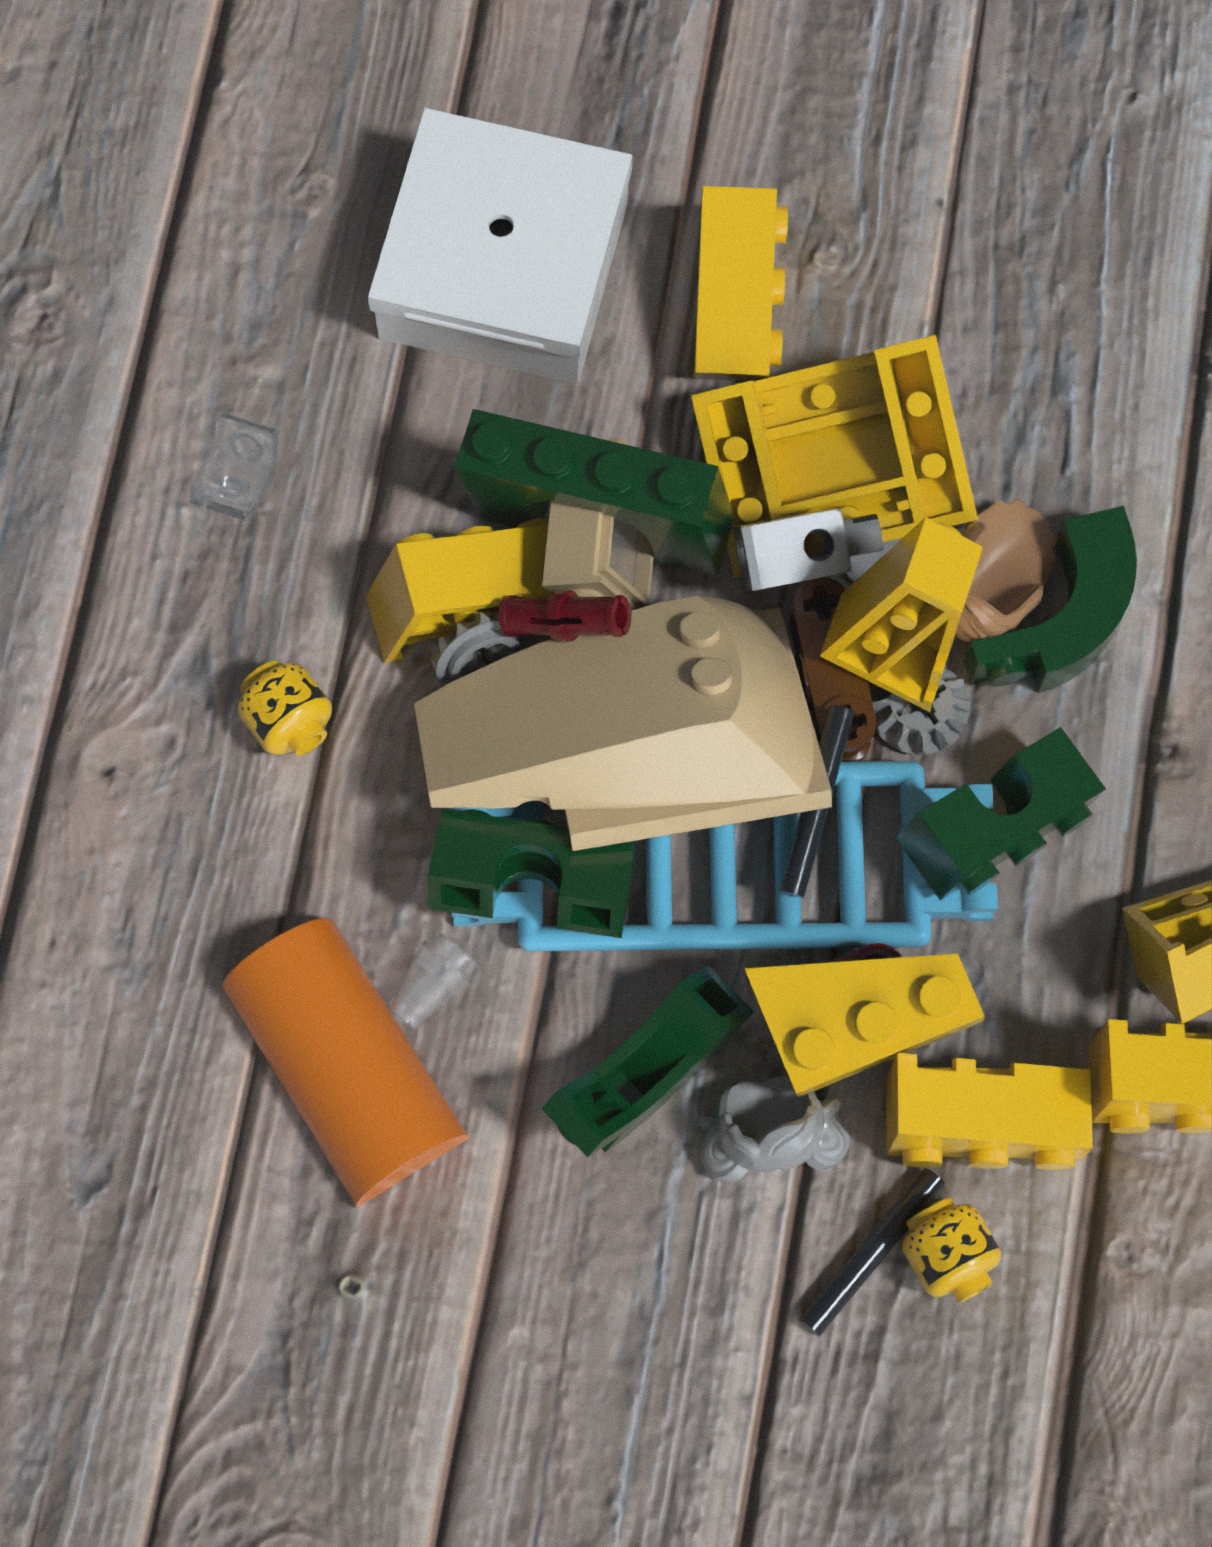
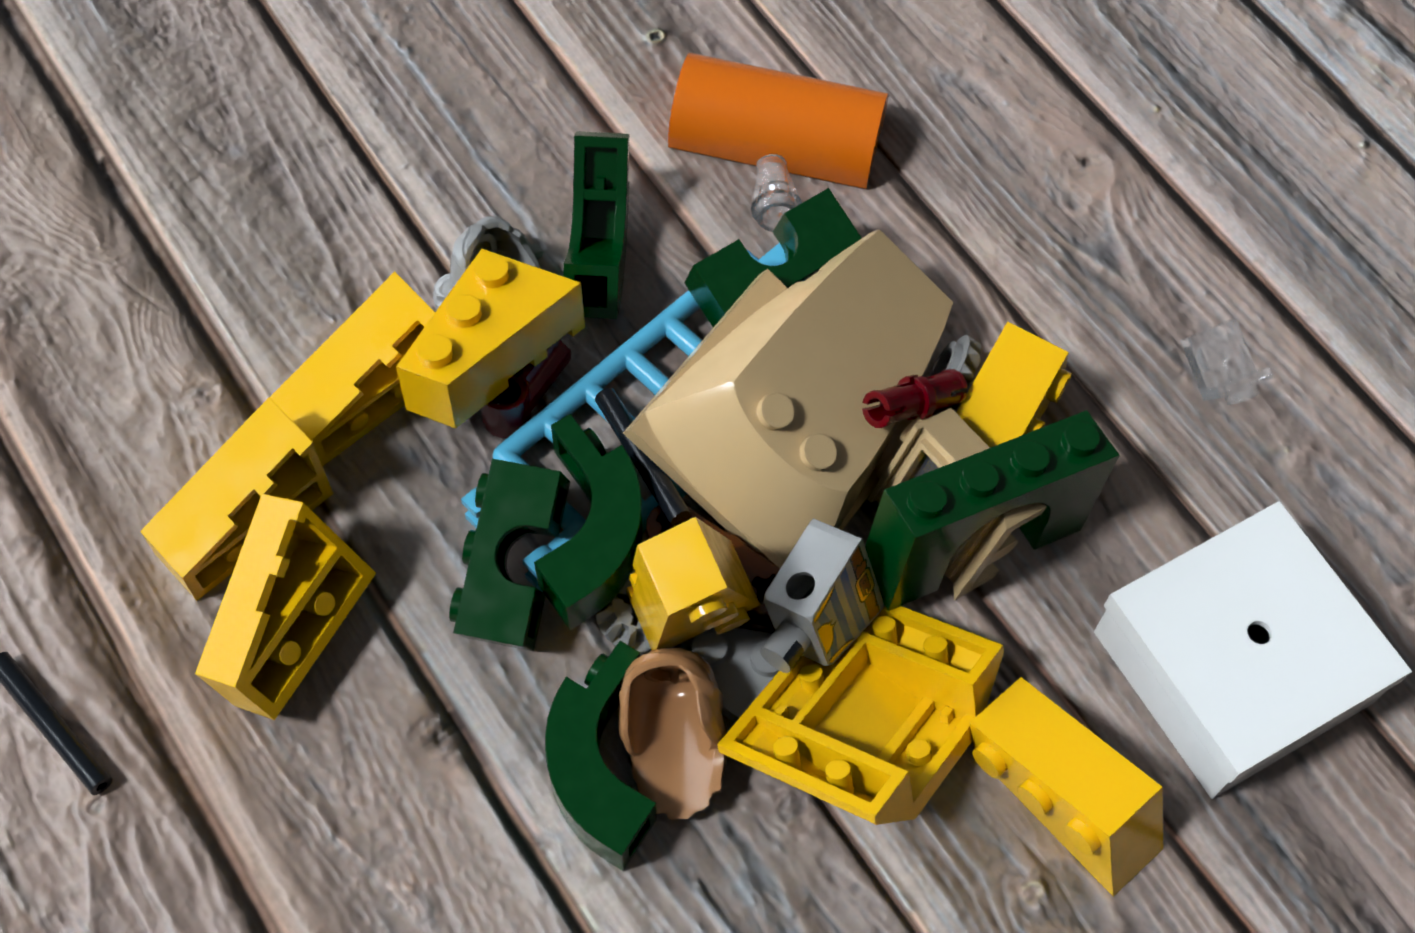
camera: 135 degrees right, 10 degrees down
yellow head [237,660,332,756] -> none
black bar [799,1168,945,1337] -> none
yellow head [901,1198,1002,1303] -> none
none -> dark green arch [534,414,642,630]

